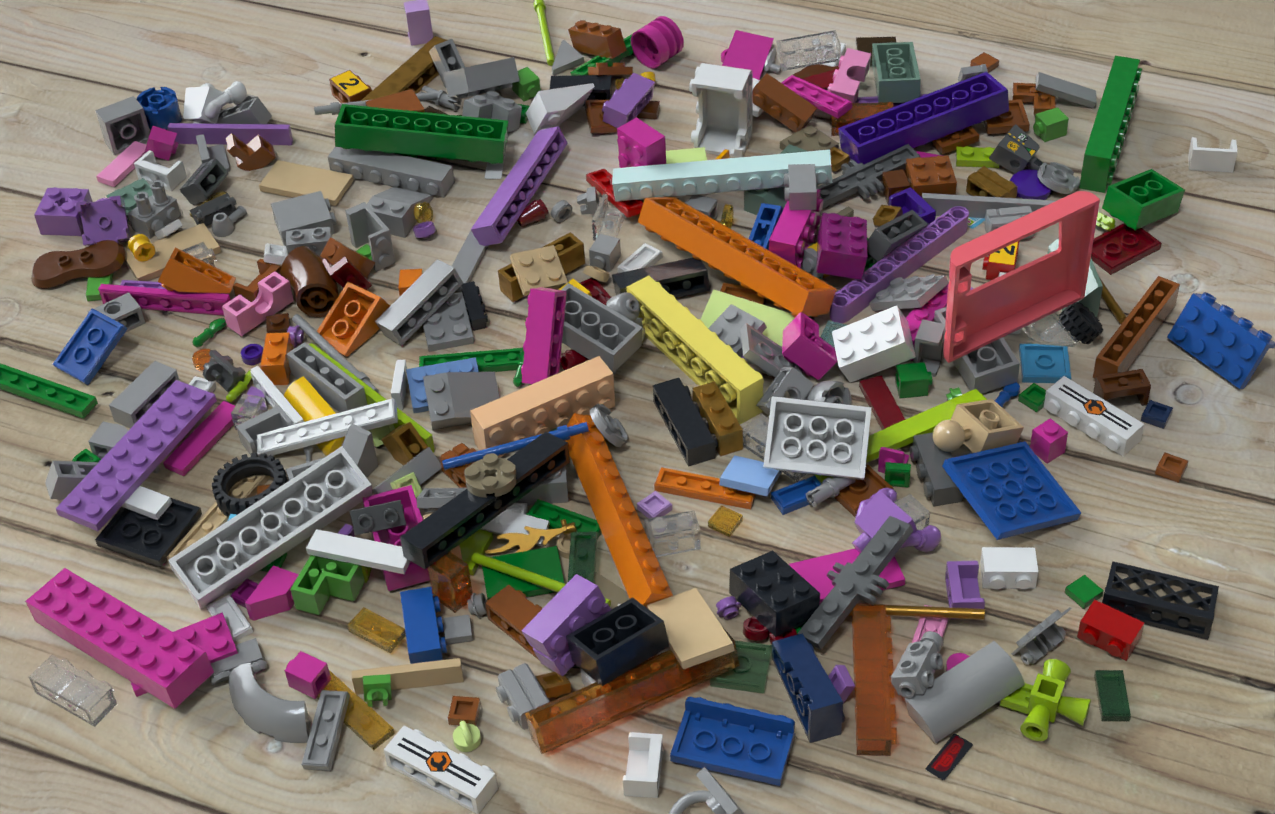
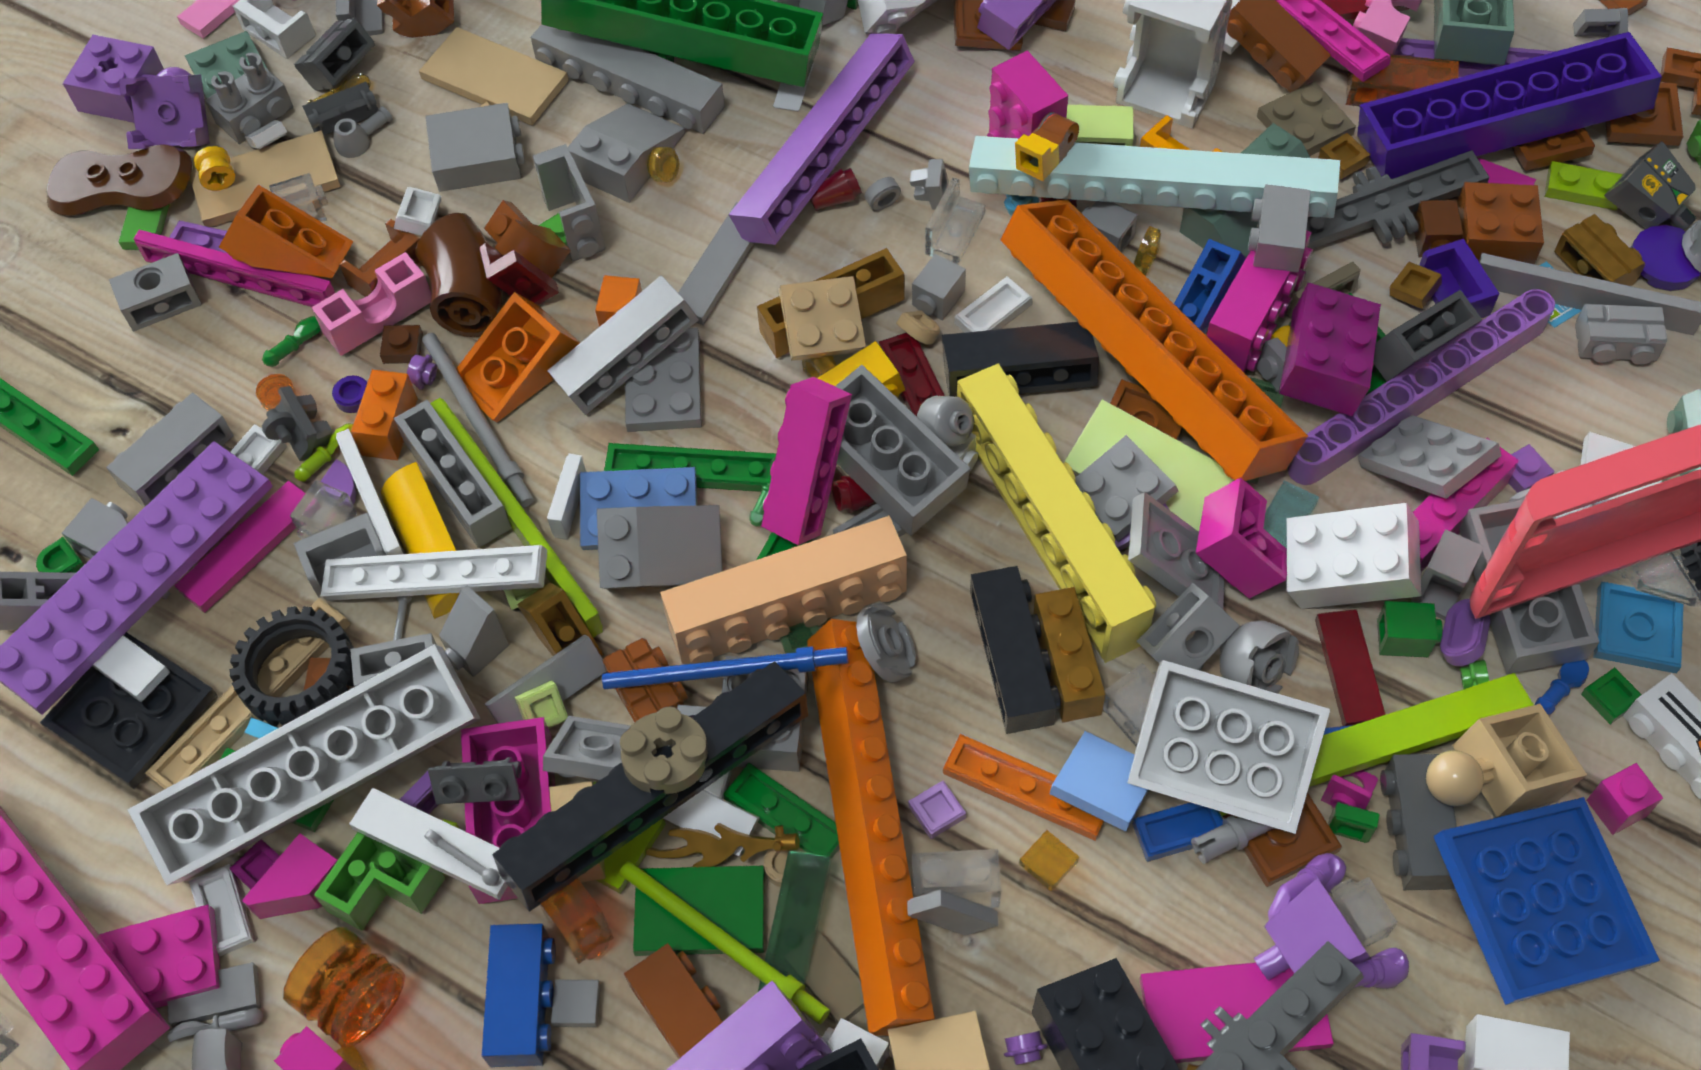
camera: 10 degrees right, 15 degrees up
blue tile [52,308,128,385] -> none
light grey brick [286,227,332,260] -> none
clear yellow plate [347,607,406,653] -> none
medium lavender tile [413,221,436,238] -> none
black piece [461,281,488,331] -> none
light grey plate [467,593,487,618] -> none
red tile [586,169,643,218] -> none
brick [982,241,1020,280] -> none
none -> clear orange wheel [283,927,405,1048]
none -> light grey hinge [424,829,500,886]
none -> light grey tile [907,890,998,935]
none -> leg [1015,112,1079,181]
none -> medium lavender tile [1440,599,1491,666]

